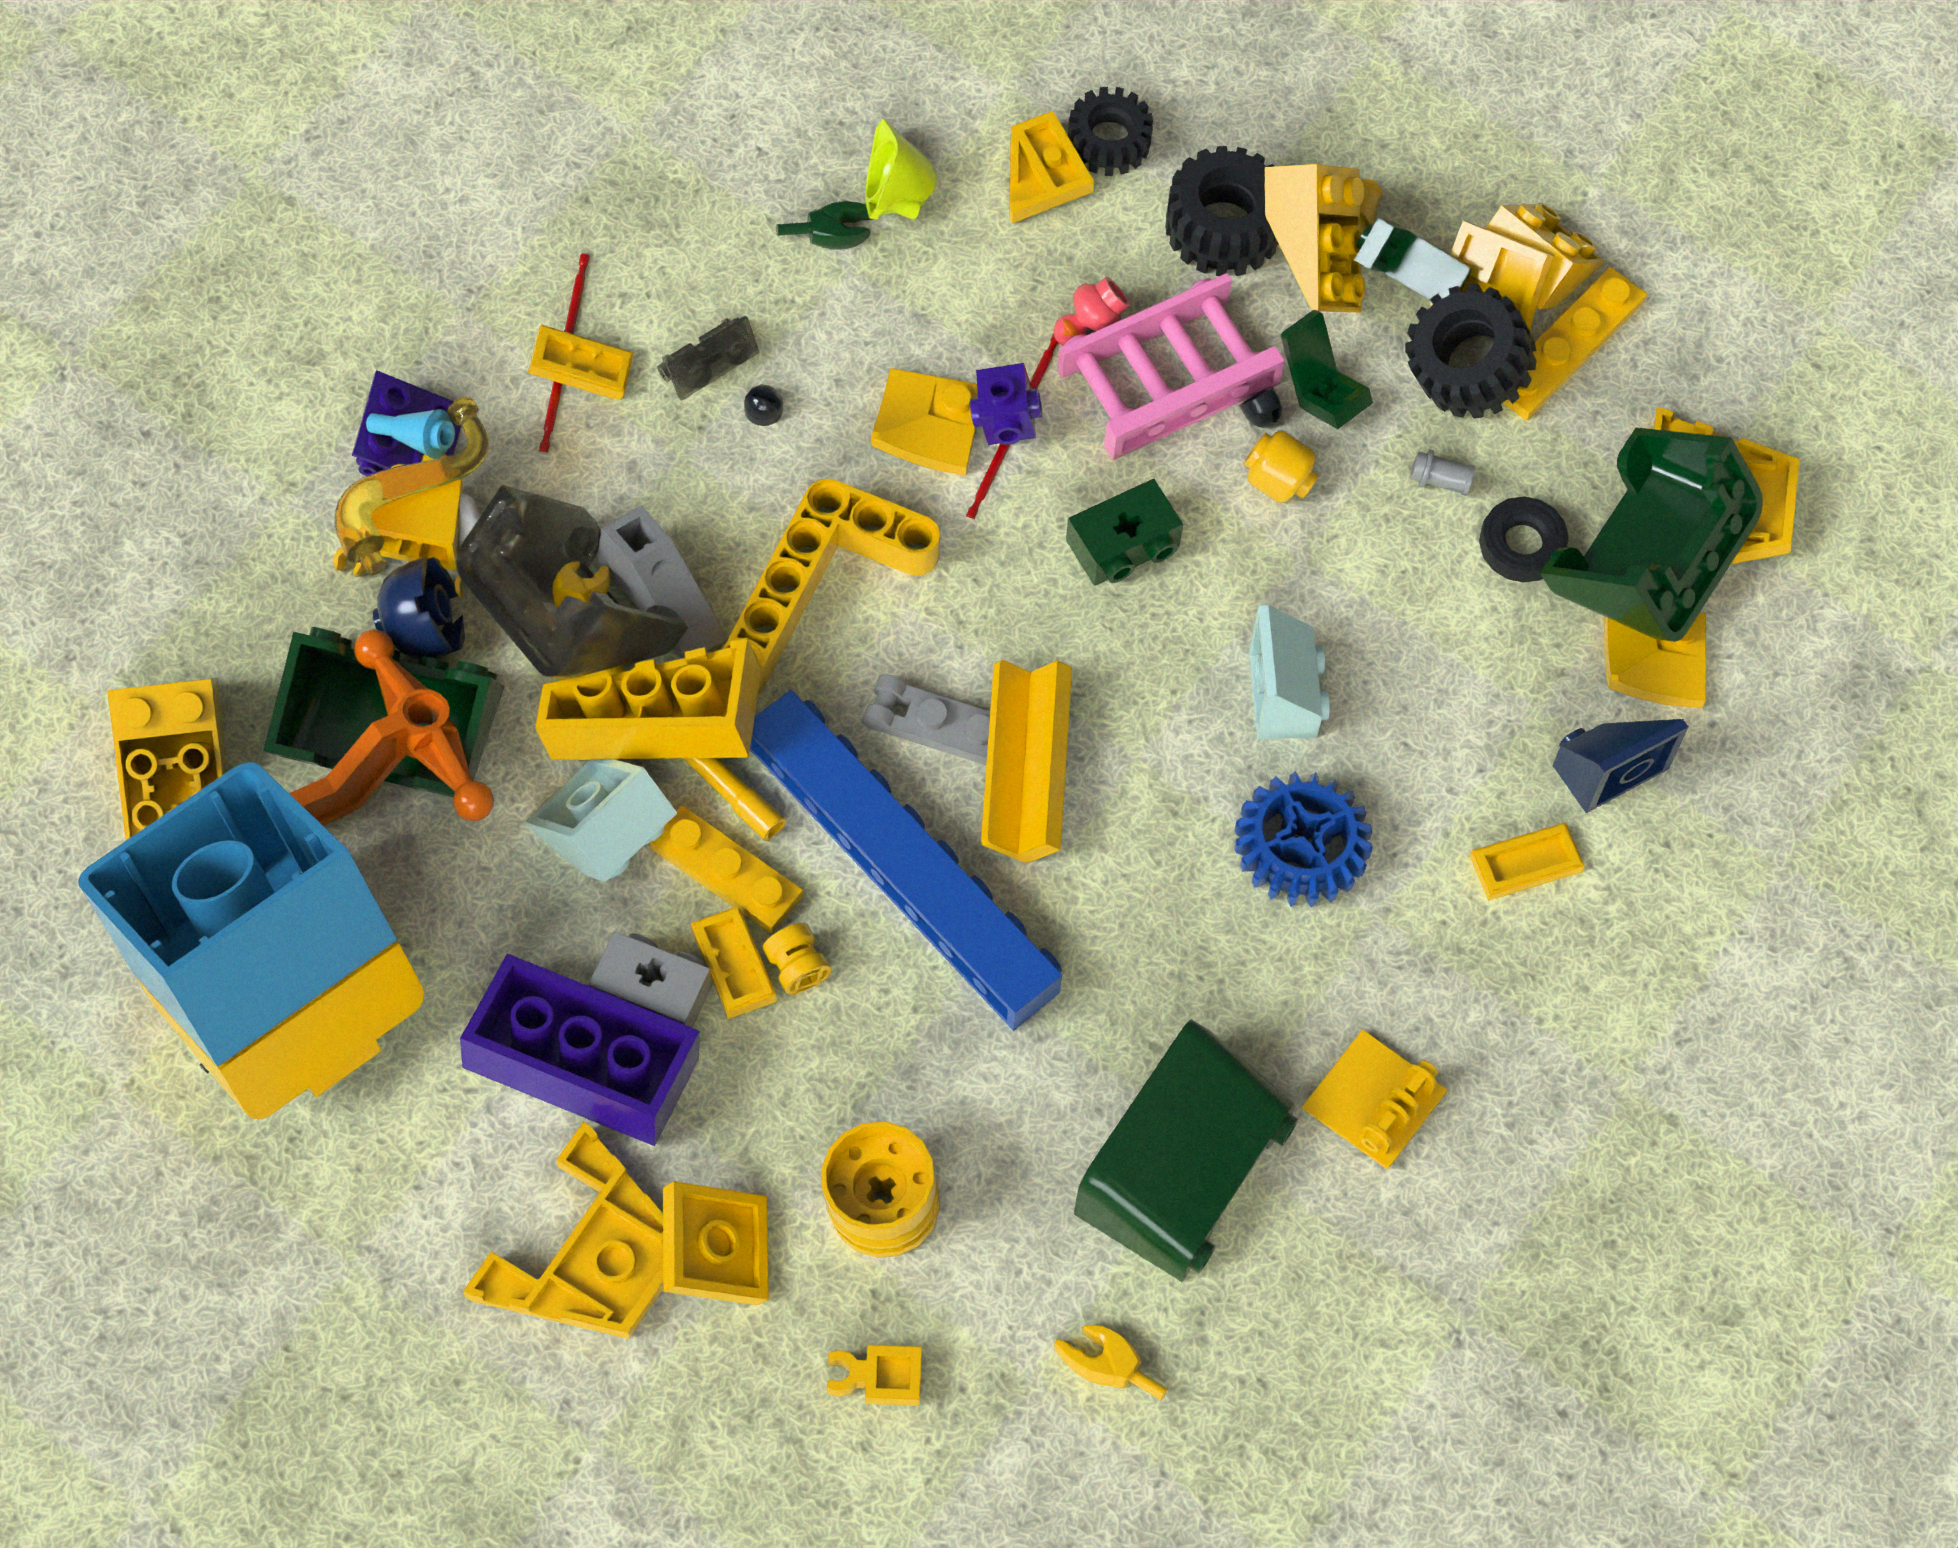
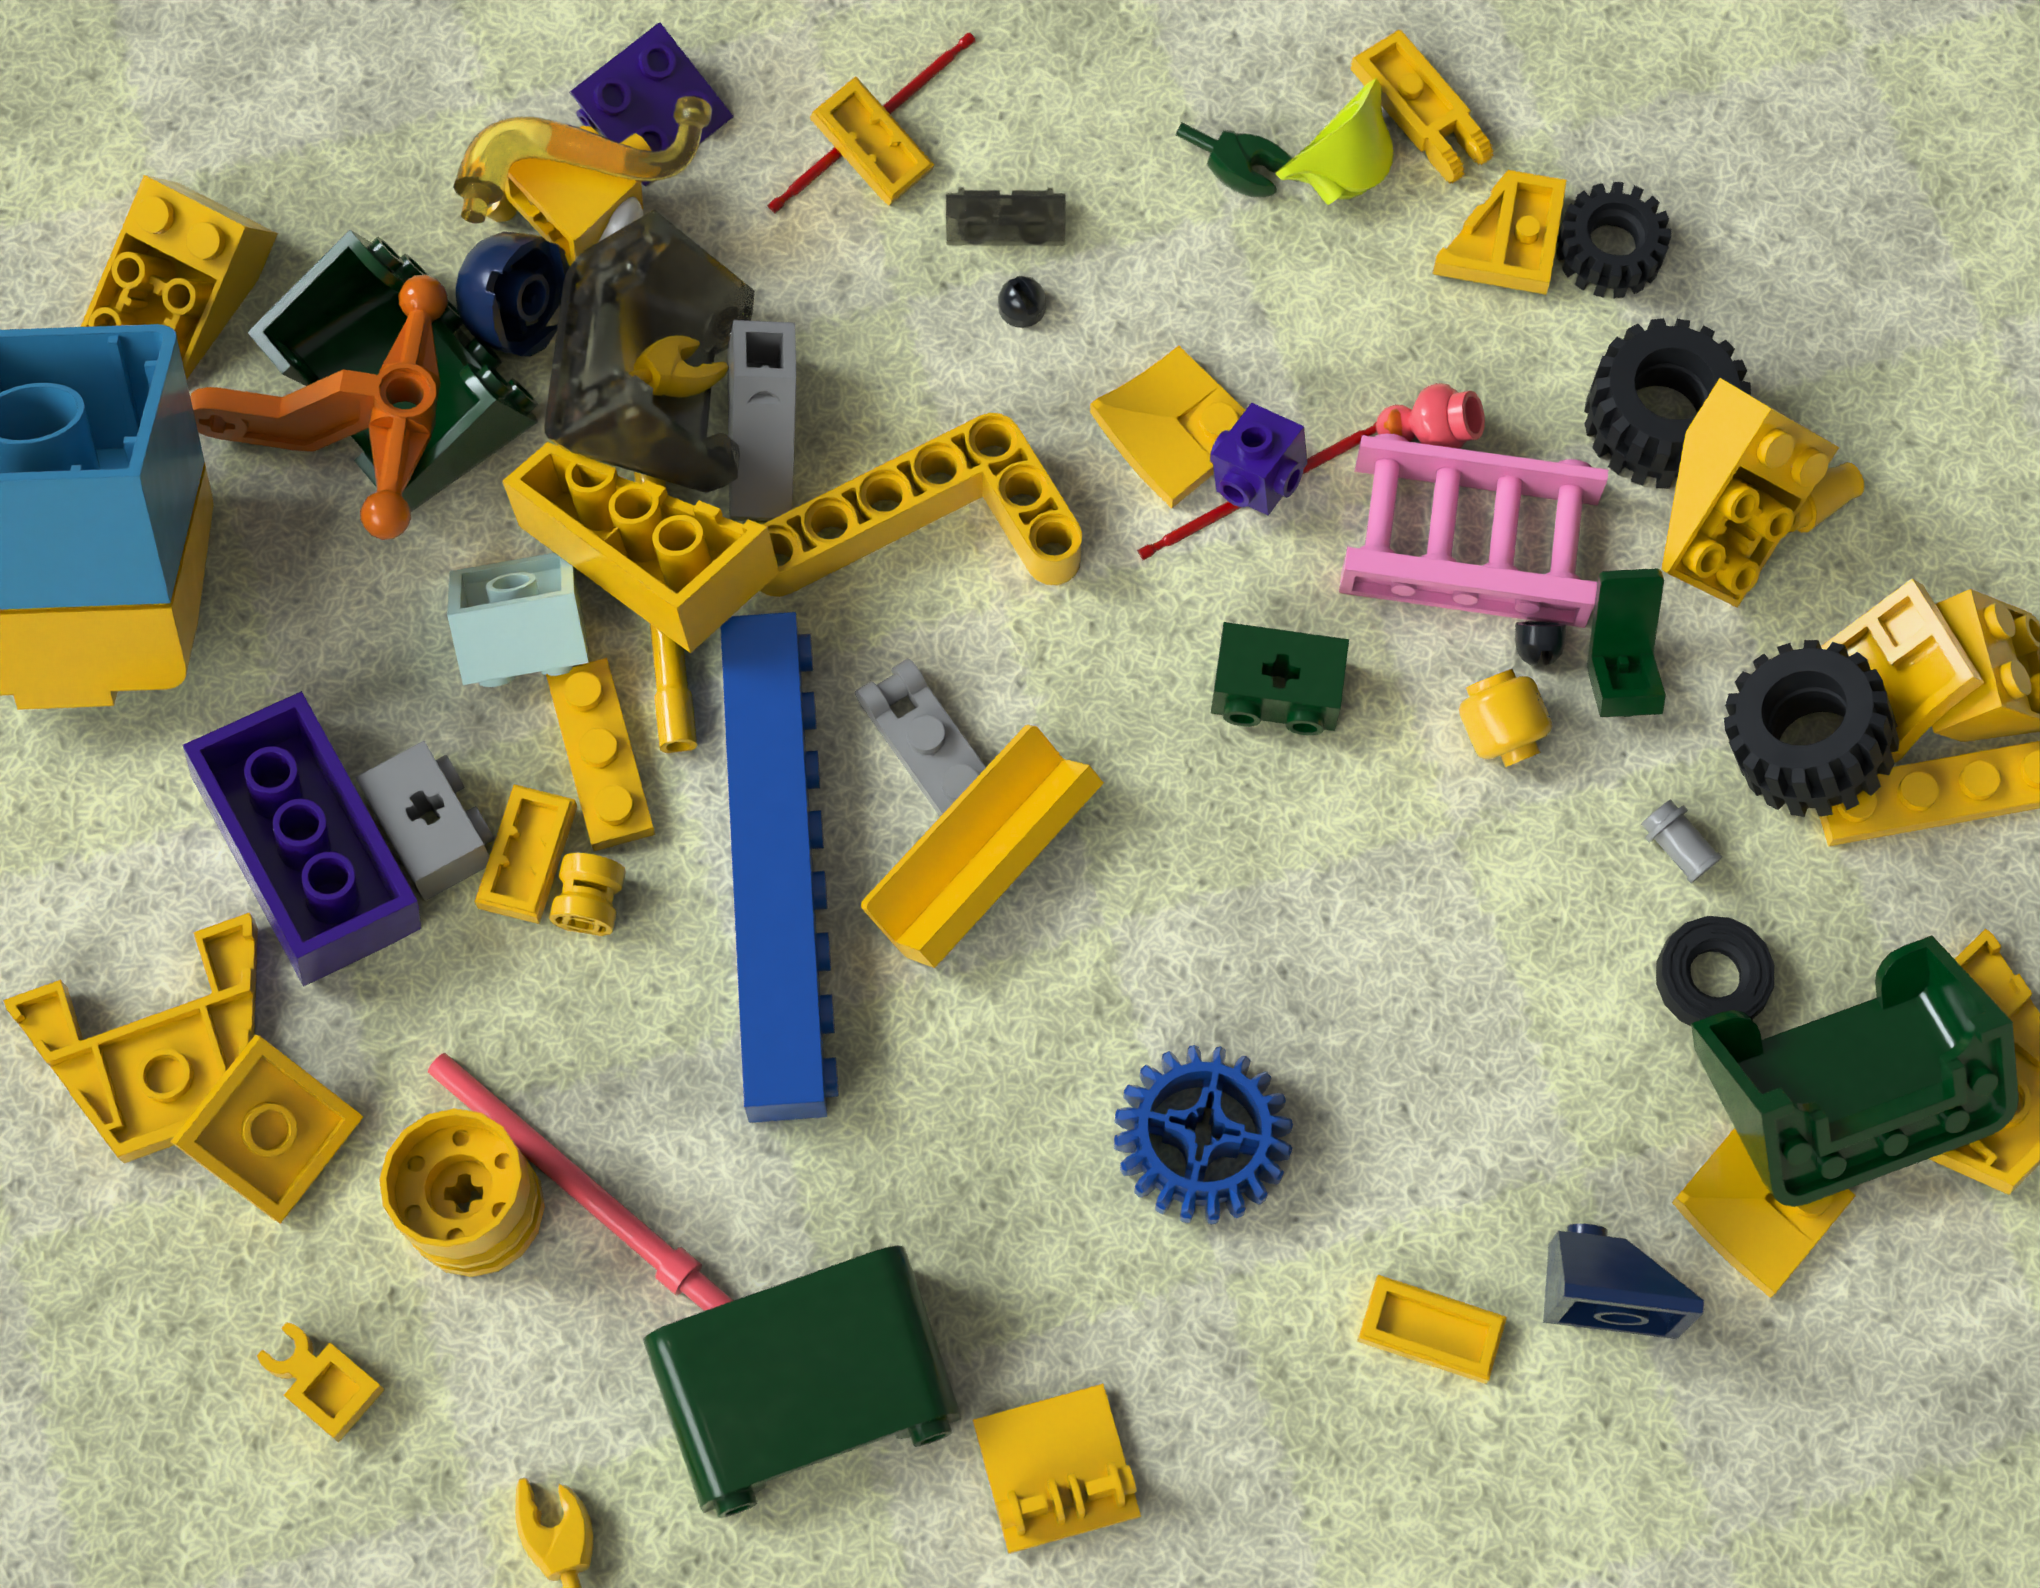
camera: 40 degrees right, 5 degrees up
medium azure cone [366,409,455,459] -> none
light aqua slope [1249,605,1329,739] -> none
bracket [1354,218,1472,301] -> none
none -> coral bar [428,1053,734,1311]
none -> yellow hinge [1350,30,1494,184]

